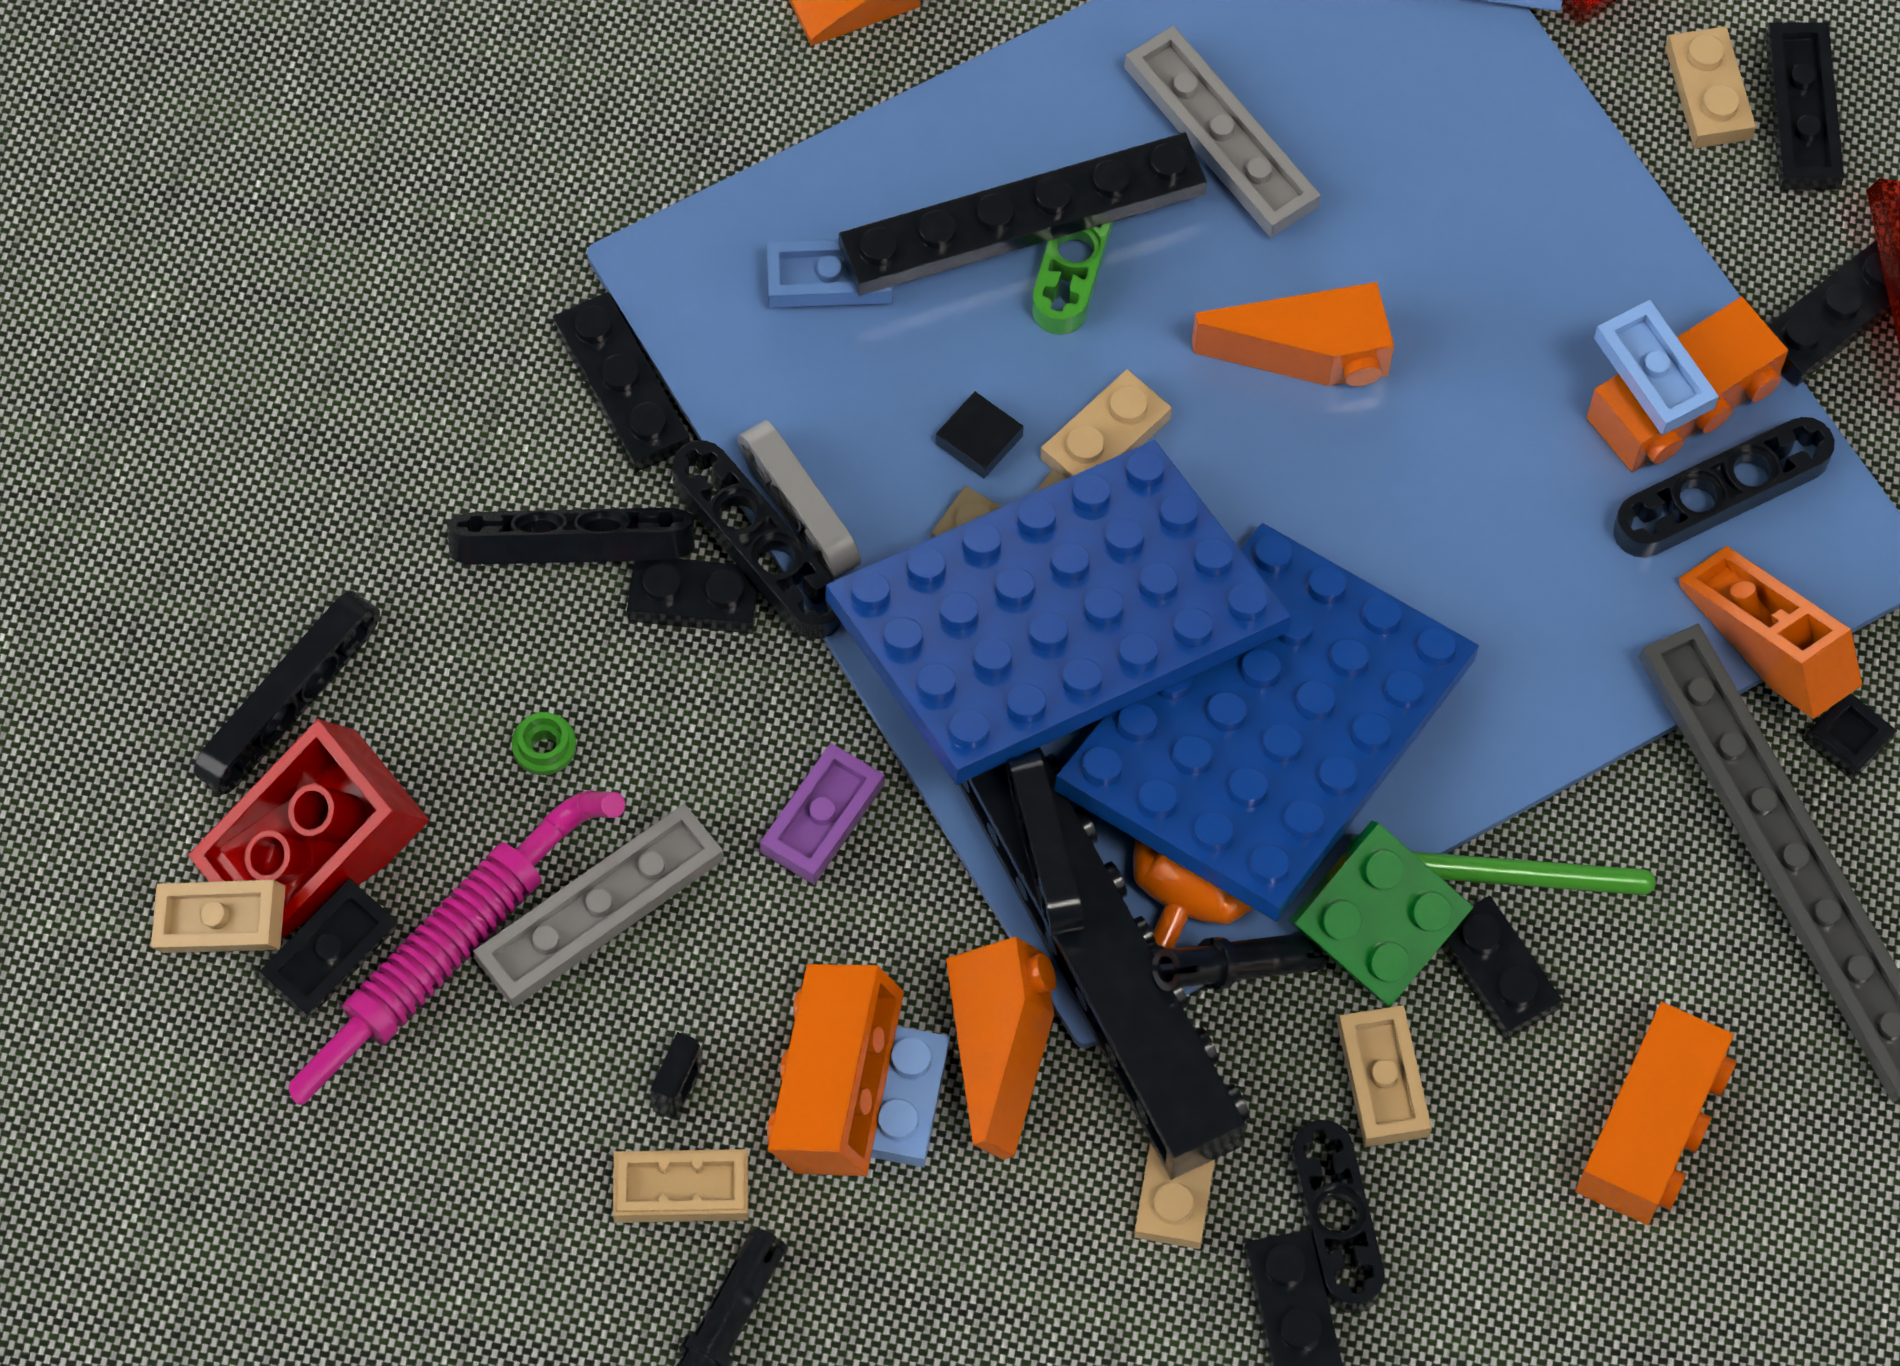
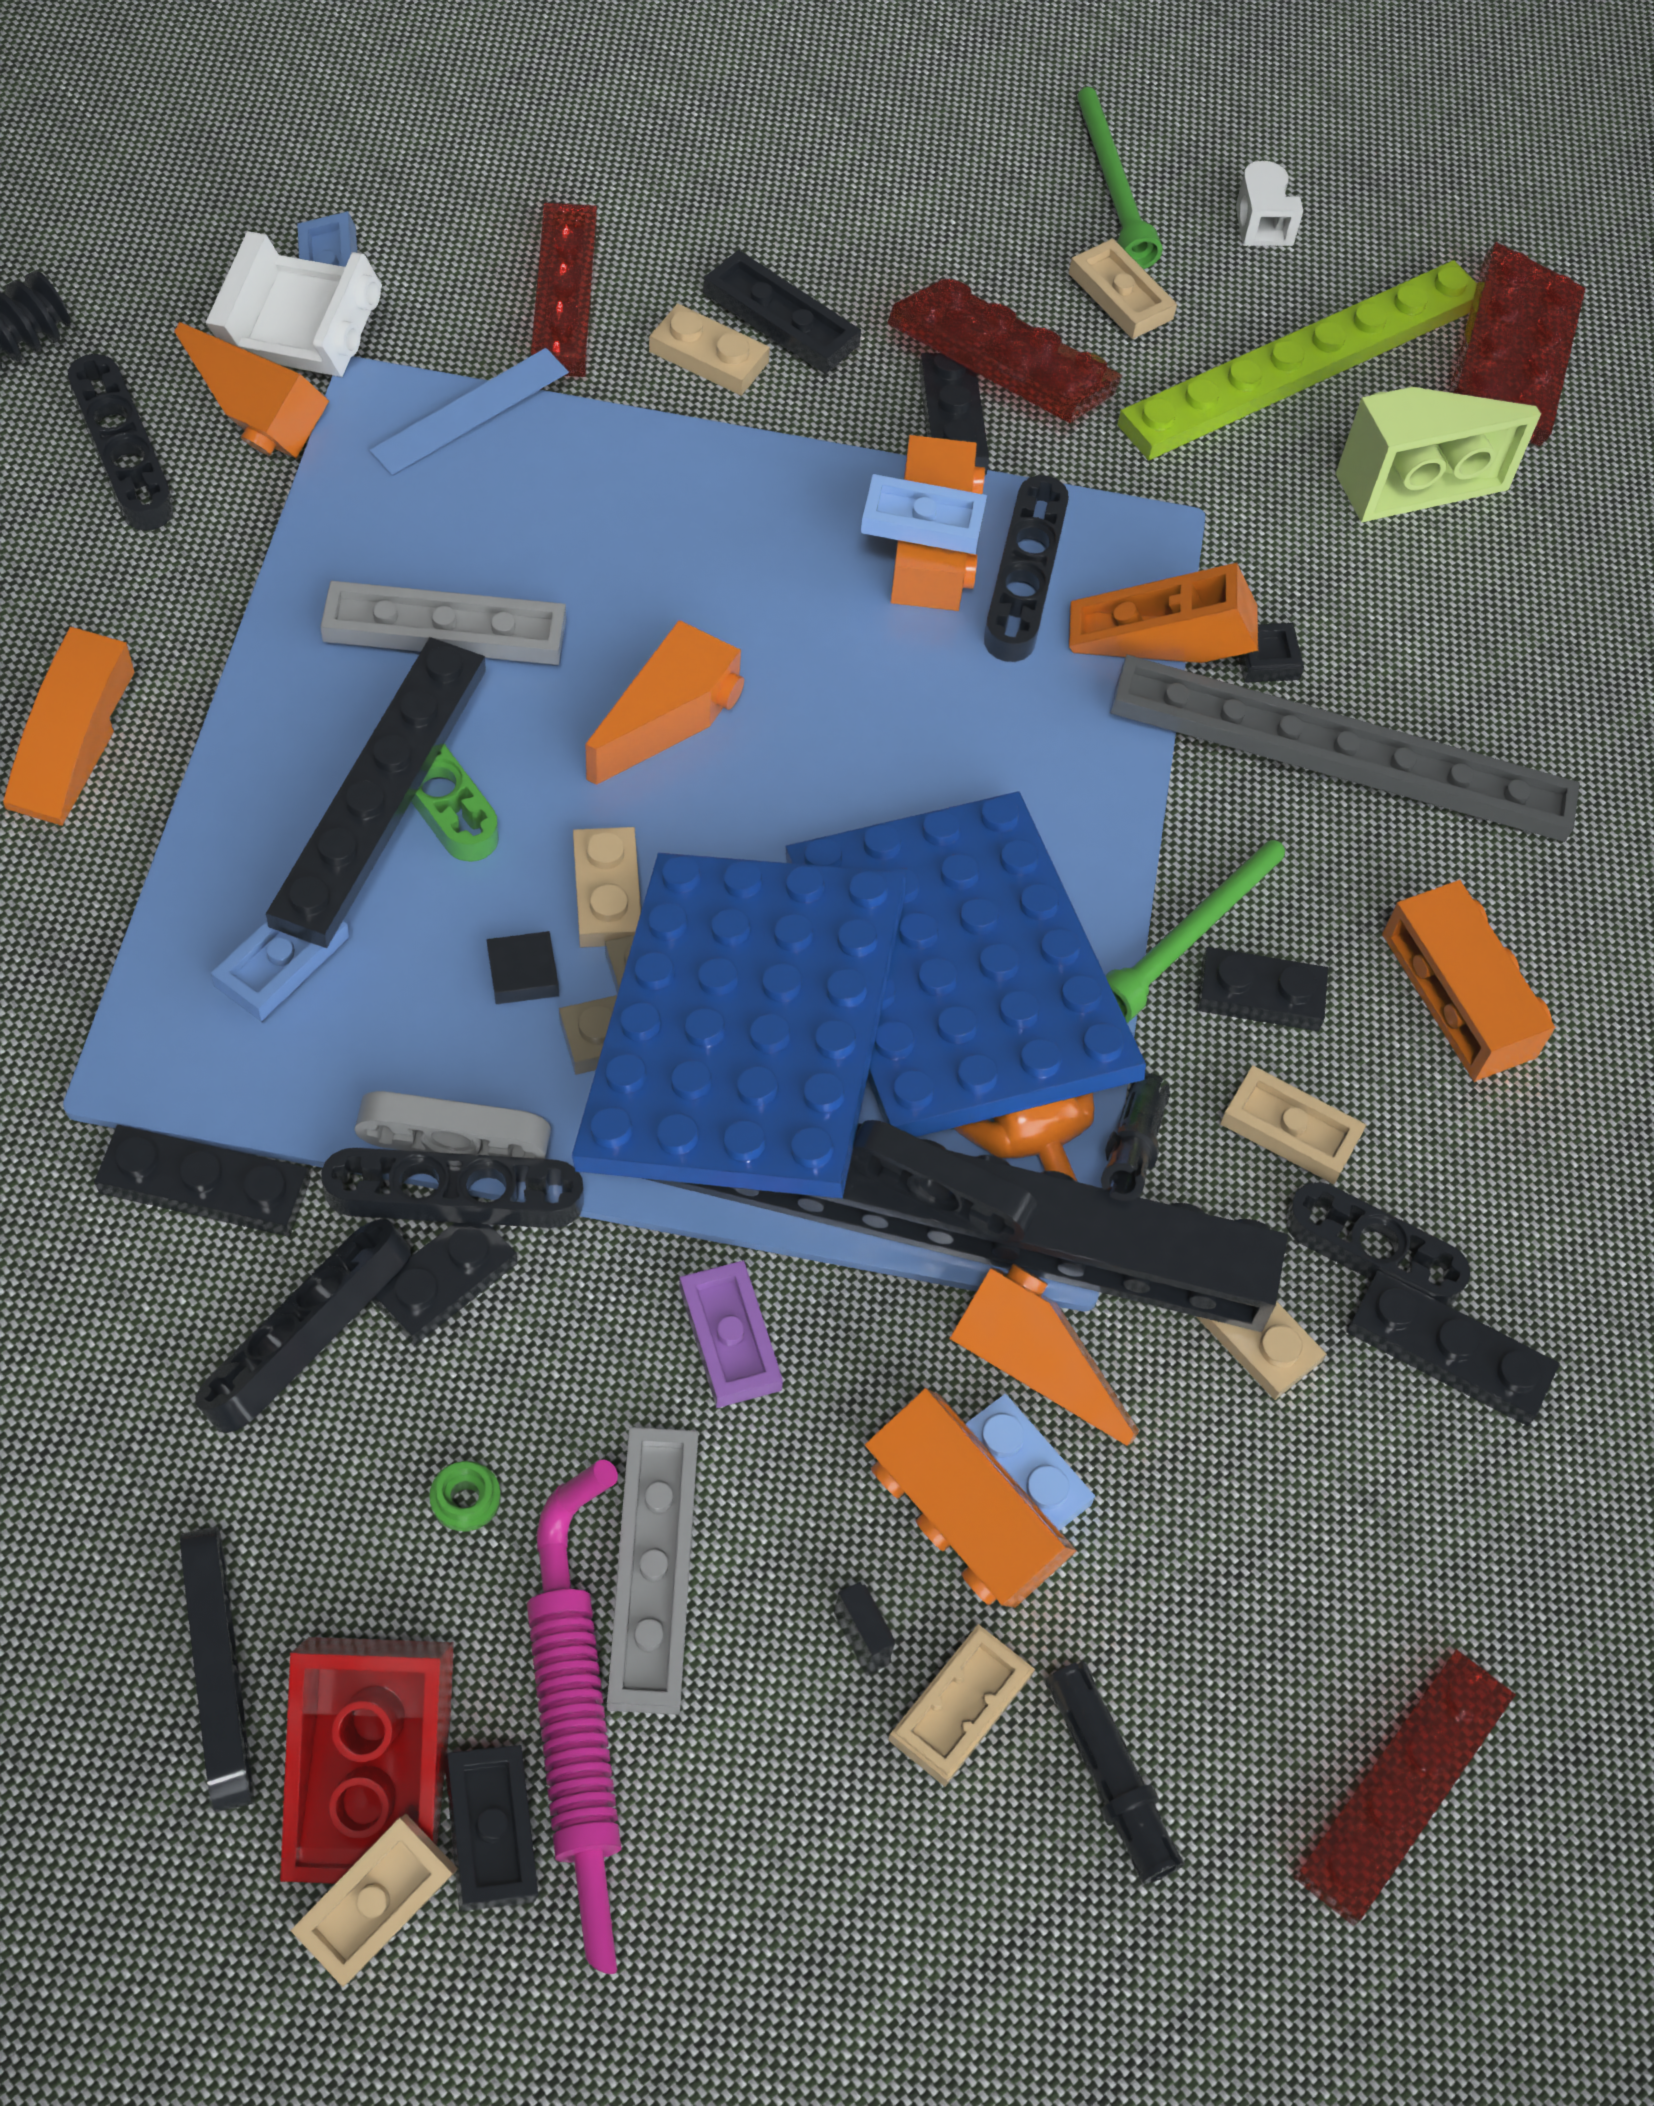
camera: 55 degrees left, 5 degrees down
green plate [1288,820,1474,1007] -> none

